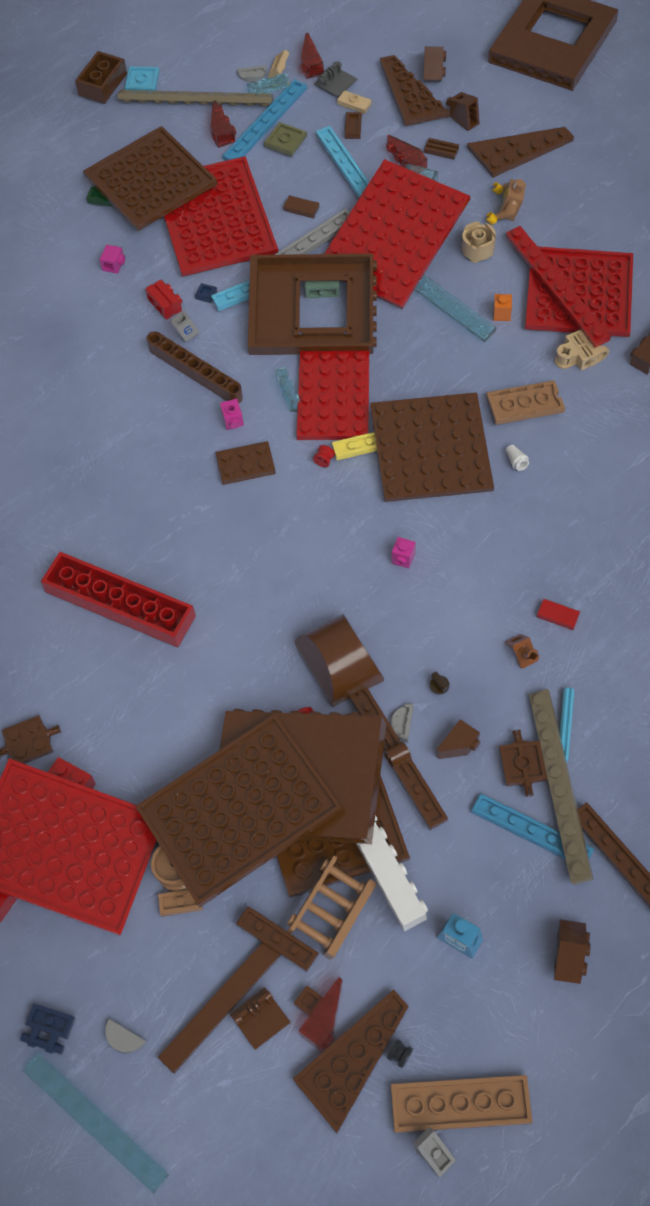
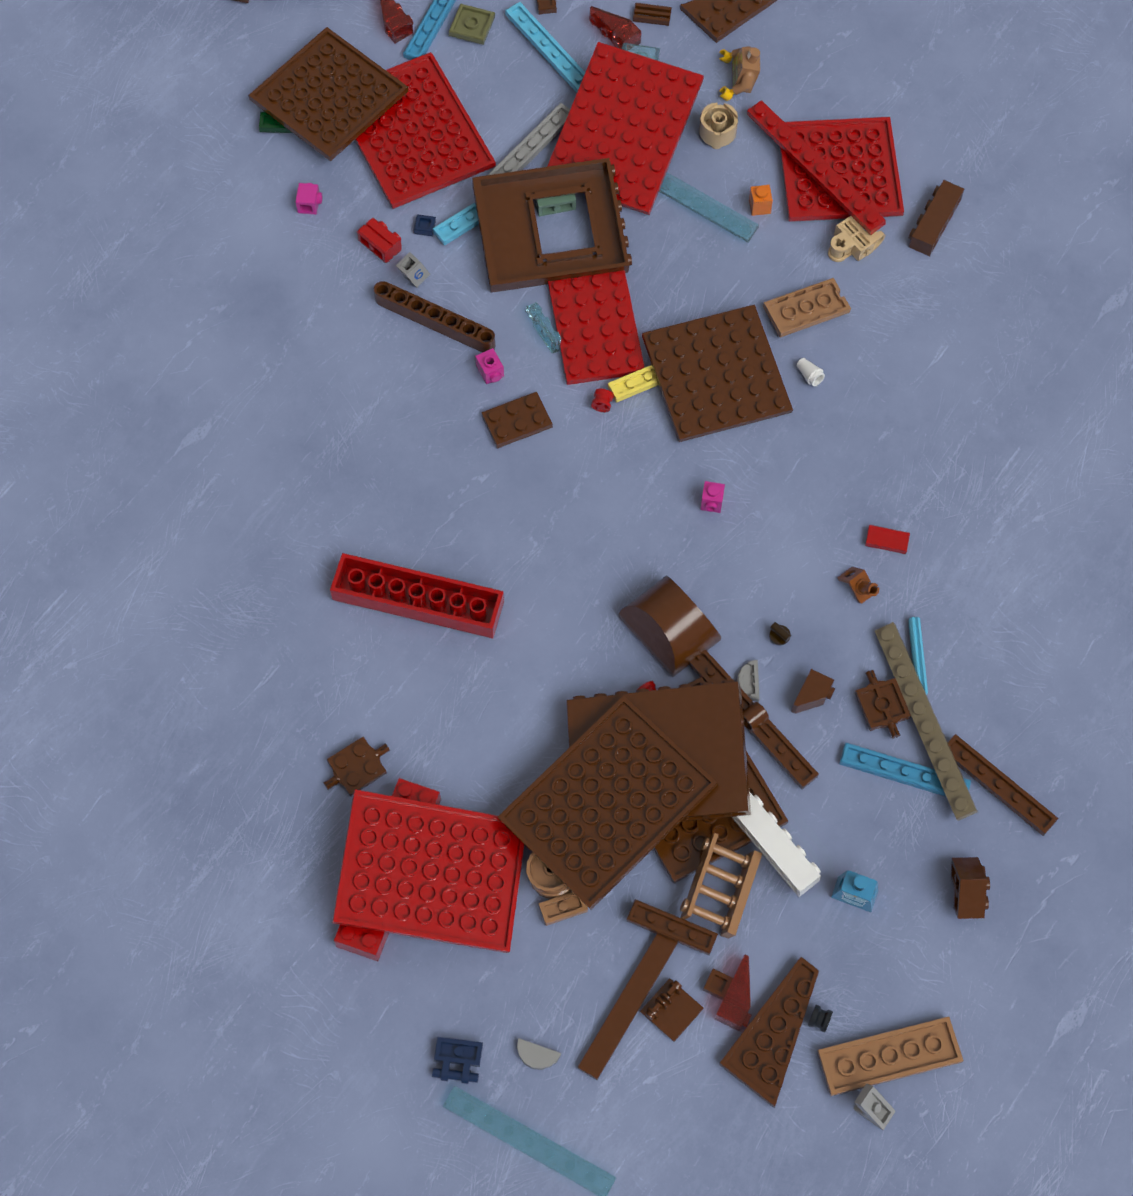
camera: 15 degrees left, 5 degrees up
reddish brown tile [283,195,320,218] -> none

